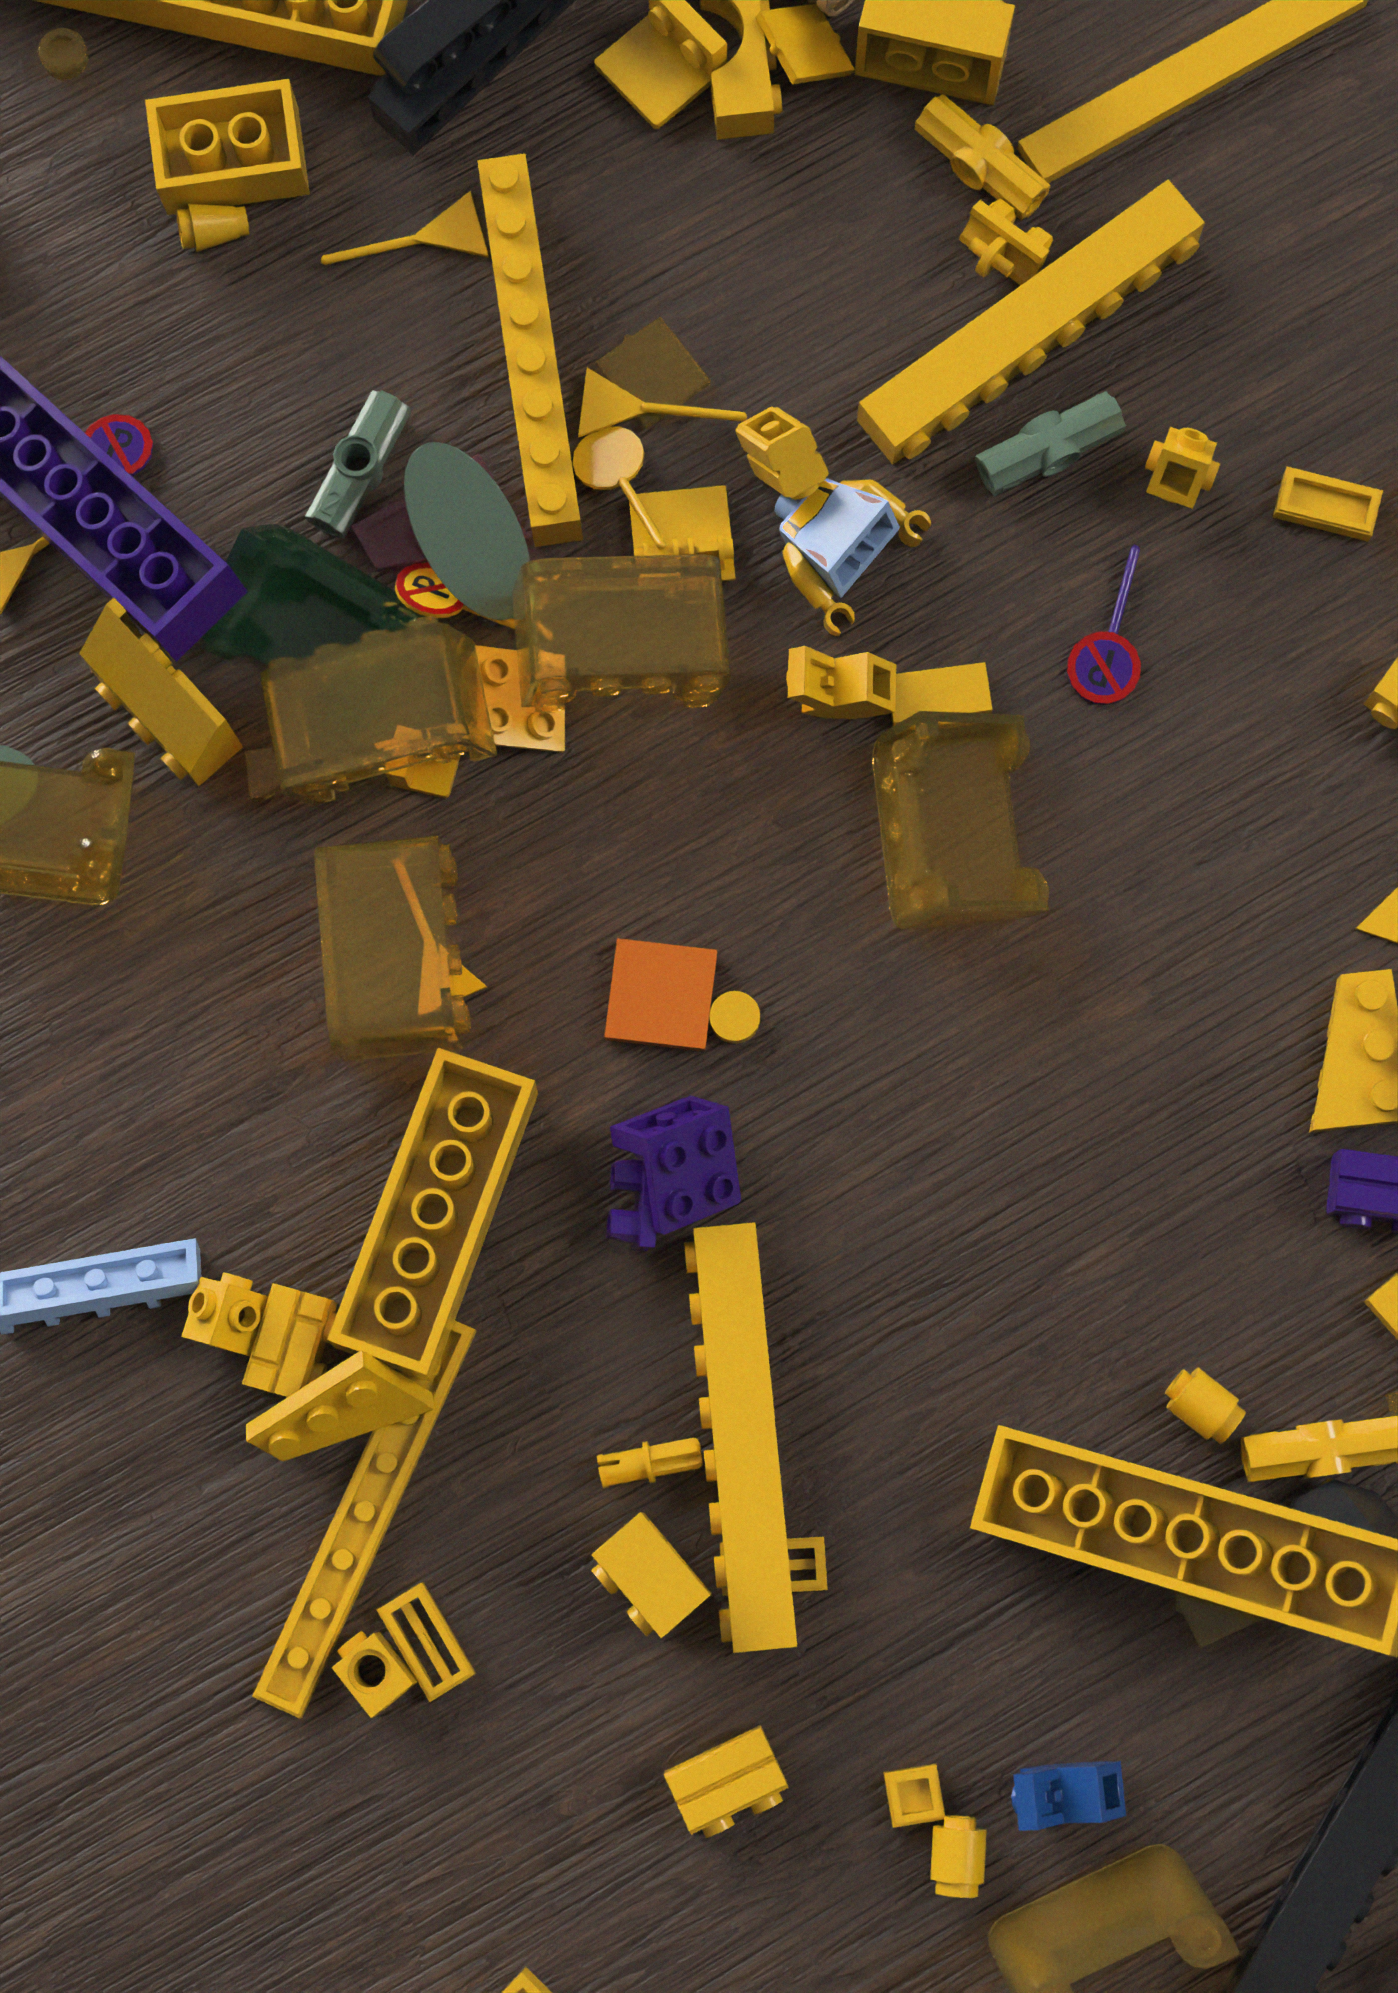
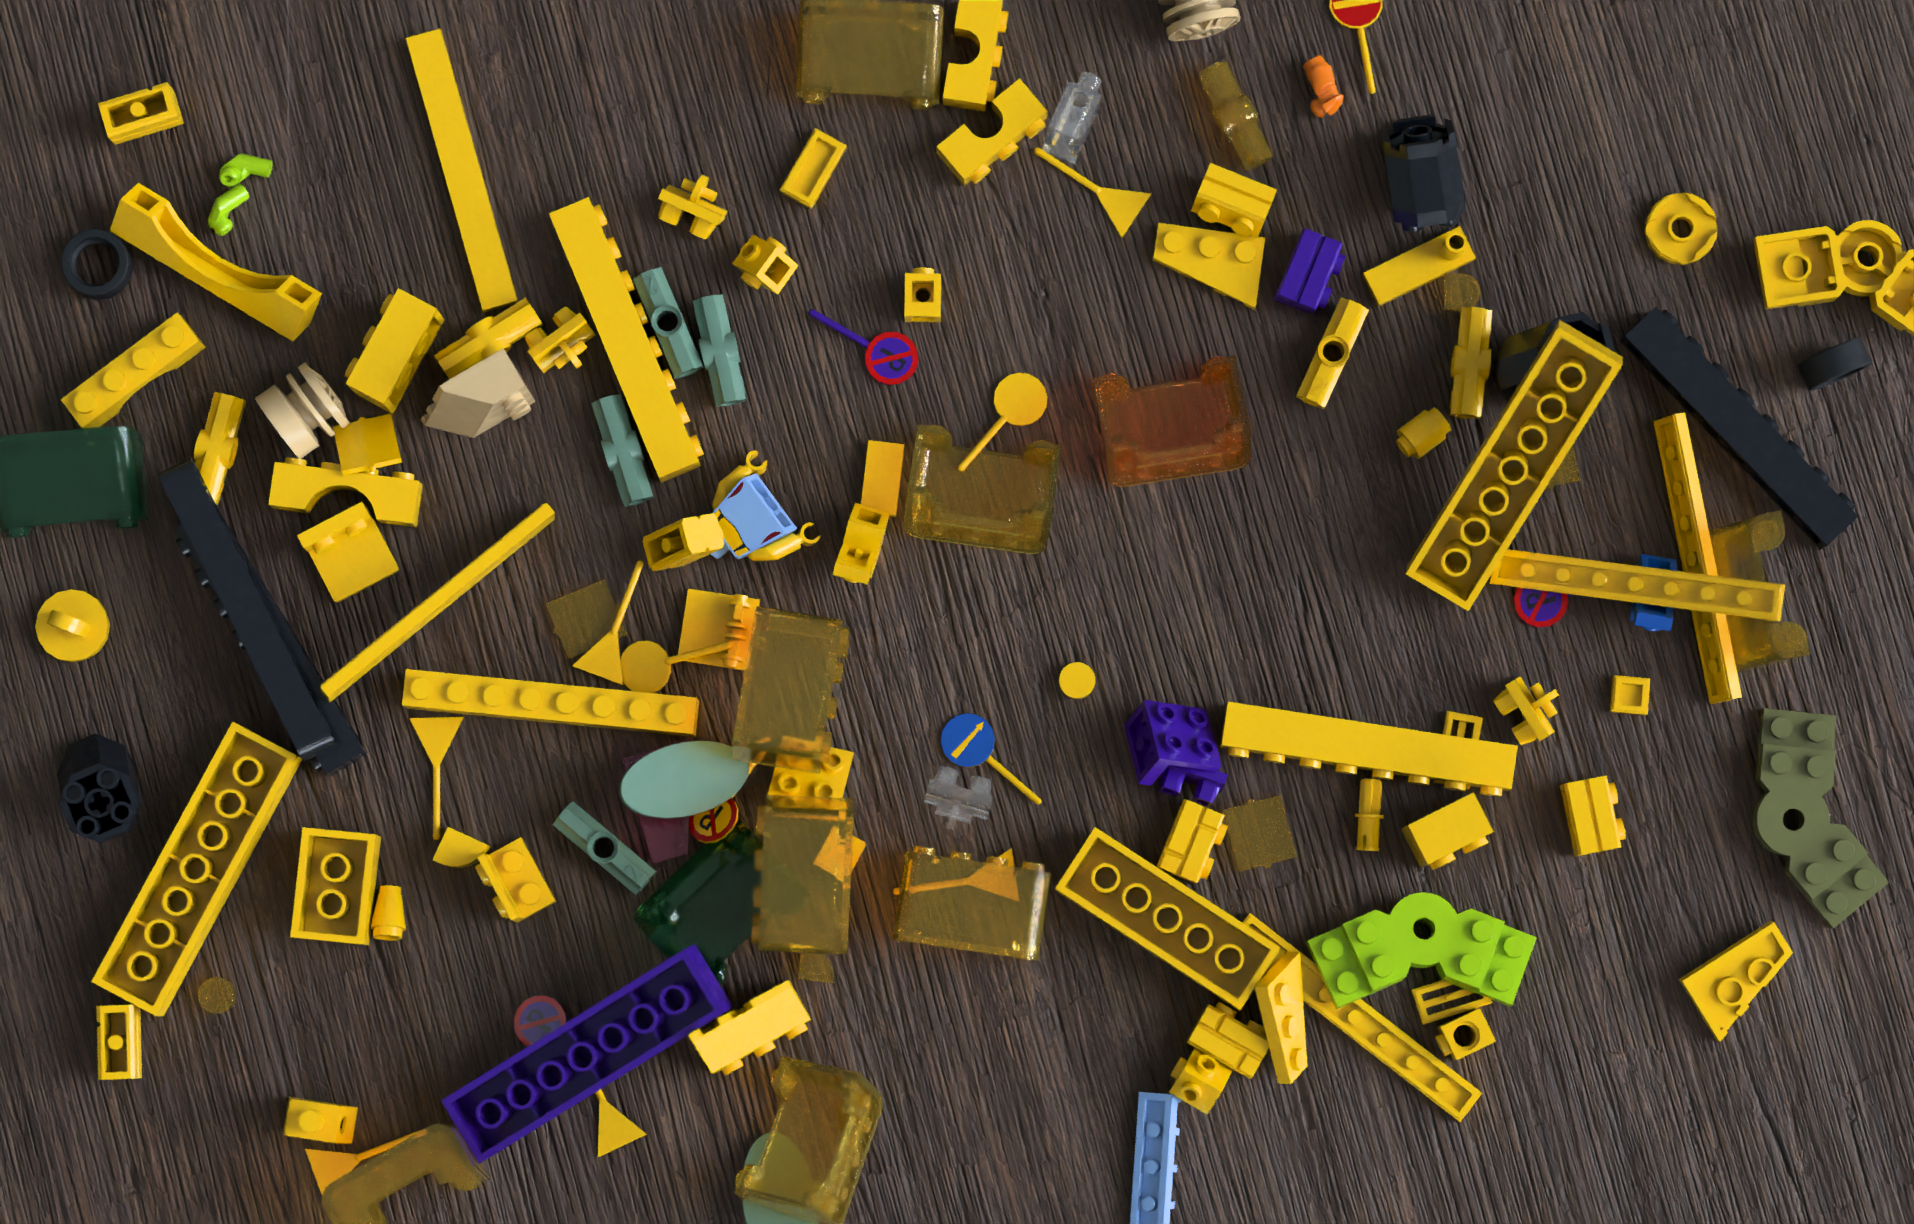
camera: 80 degrees left, 5 degrees up
orange tile [604,938,718,1052] -> none
yellow brick [930,1815,987,1898] -> none
none -> yellow tile [320,503,555,703]
none -> tan wedge [421,349,536,438]
none -> yellow brick [432,827,491,868]
none -> yellow bracket [475,837,557,922]
none -> sand green piece [591,394,654,507]
none -> sand green piece [633,267,704,379]
none -> yellow hips [658,175,728,240]
none -> yellow brick [904,267,941,322]
none -> clear hips [924,766,993,830]
none -> blue piece [941,713,1041,805]
none -> yellow piece [958,373,1047,471]
none -> clear orange windscreen [1092,356,1251,487]
none -> yellow brick [1156,799,1228,884]
none -> clear yellow piece [1222,795,1297,872]
none -> yellow piece [1296,298,1369,409]
none -> lime plate [1306,892,1537,1009]
none -> yellow tile [1490,549,1785,622]
none -> yellow hips [1493,677,1559,745]
none -> piece [1514,587,1572,628]
none -> yellow tile [1654,413,1742,704]

